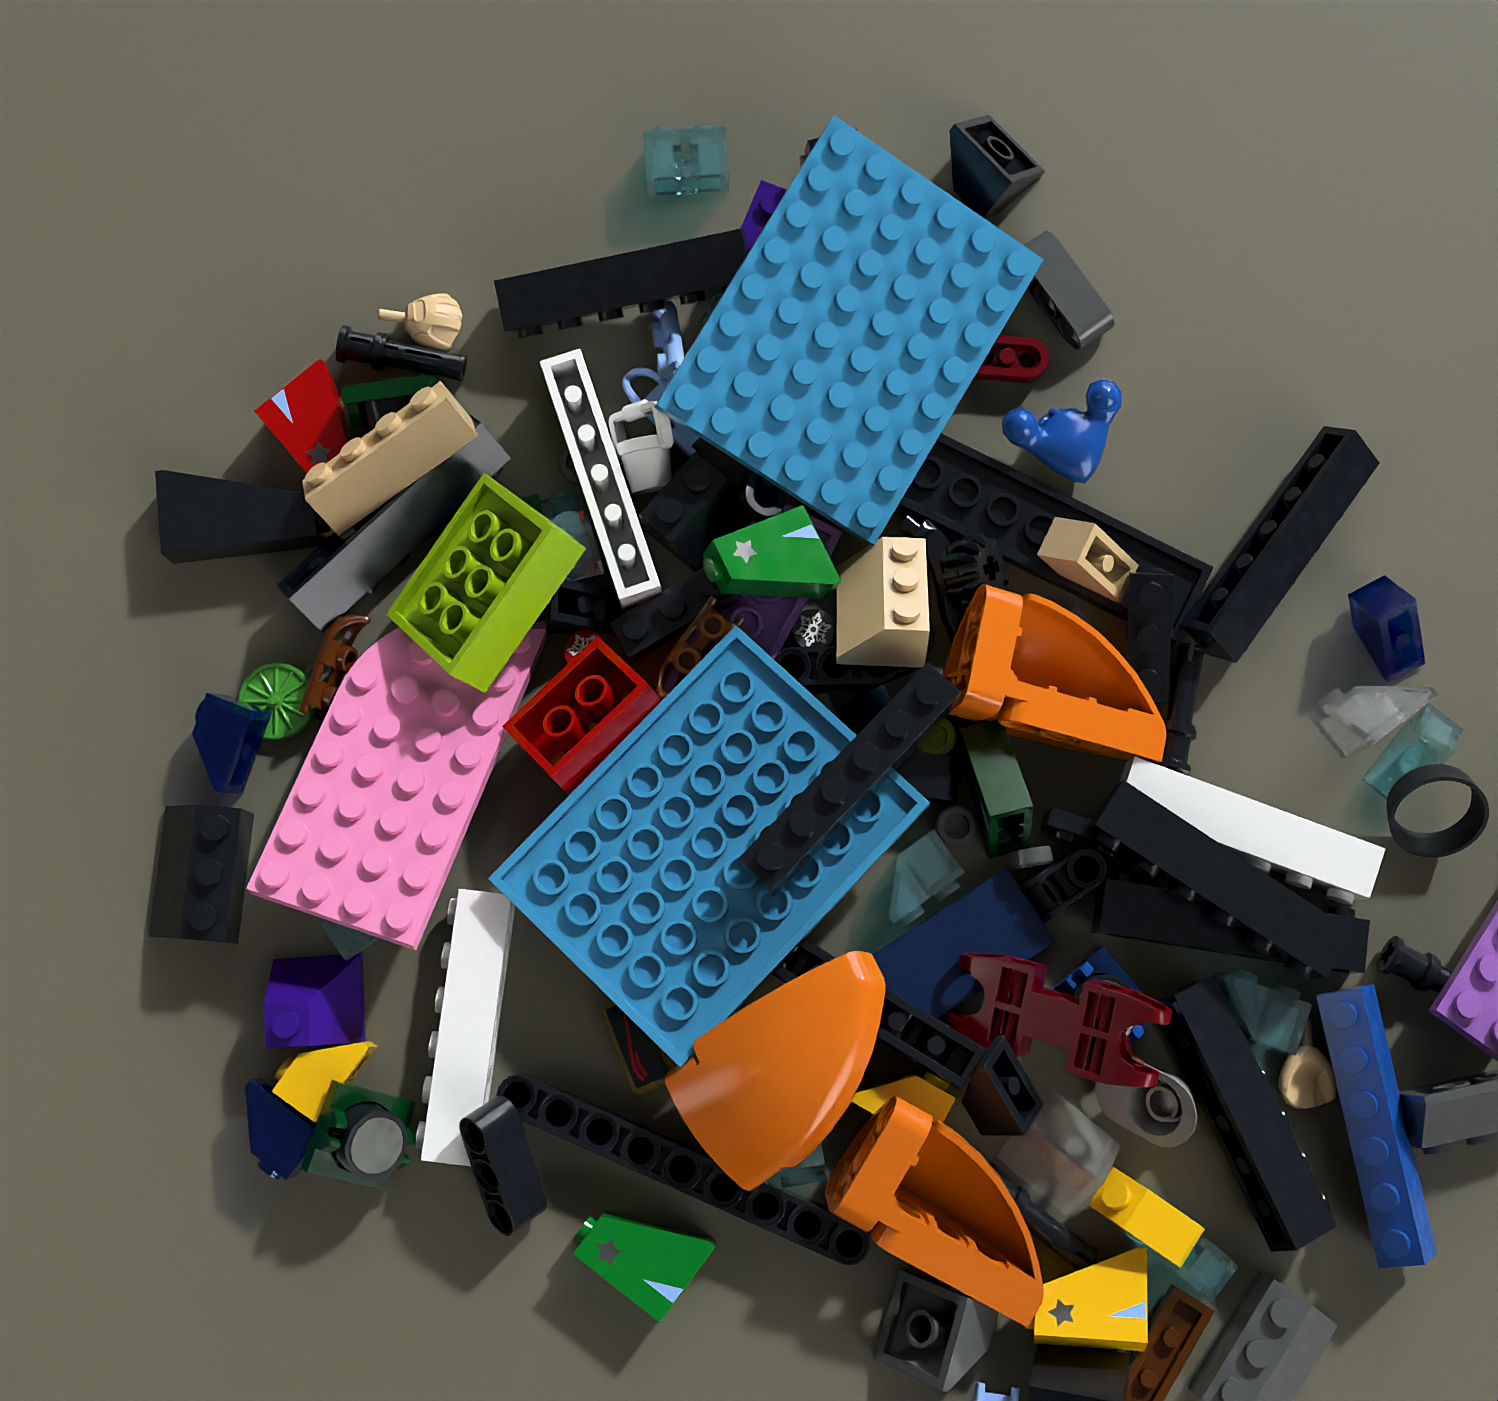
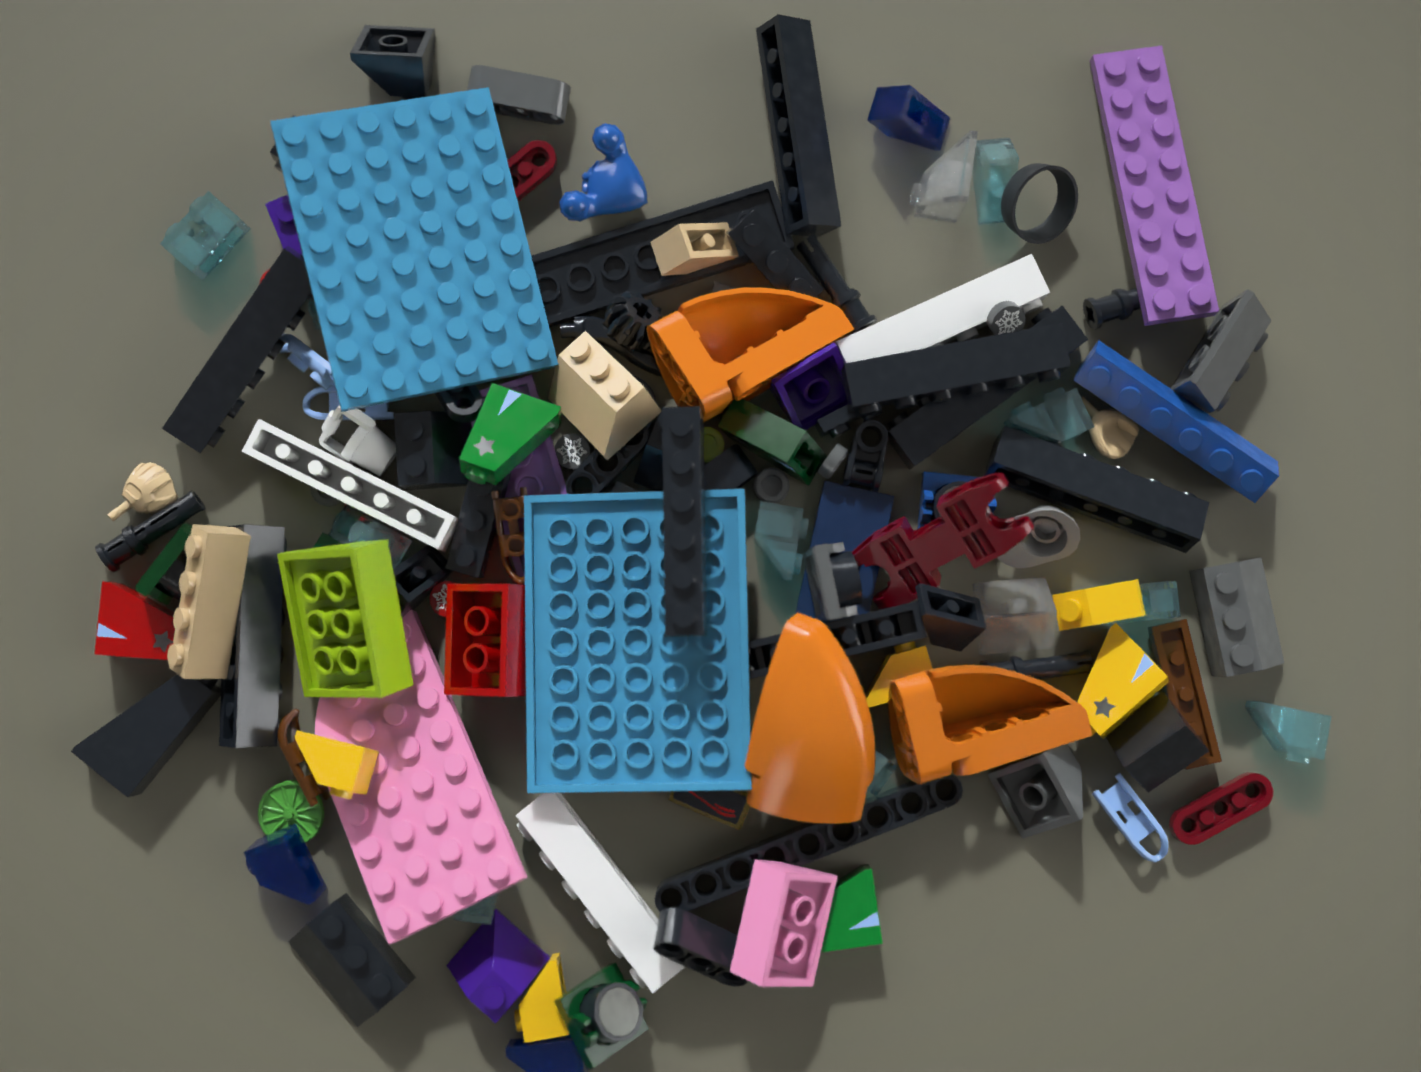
camera: 45 degrees left, 5 degrees up
none -> yellow slope [295,731,379,799]
none -> bright pink slope [730,860,837,987]
none -> dark purple slope [769,343,848,430]
none -> dark grey piece [803,542,862,622]
none -> dark grey tile [987,301,1026,335]

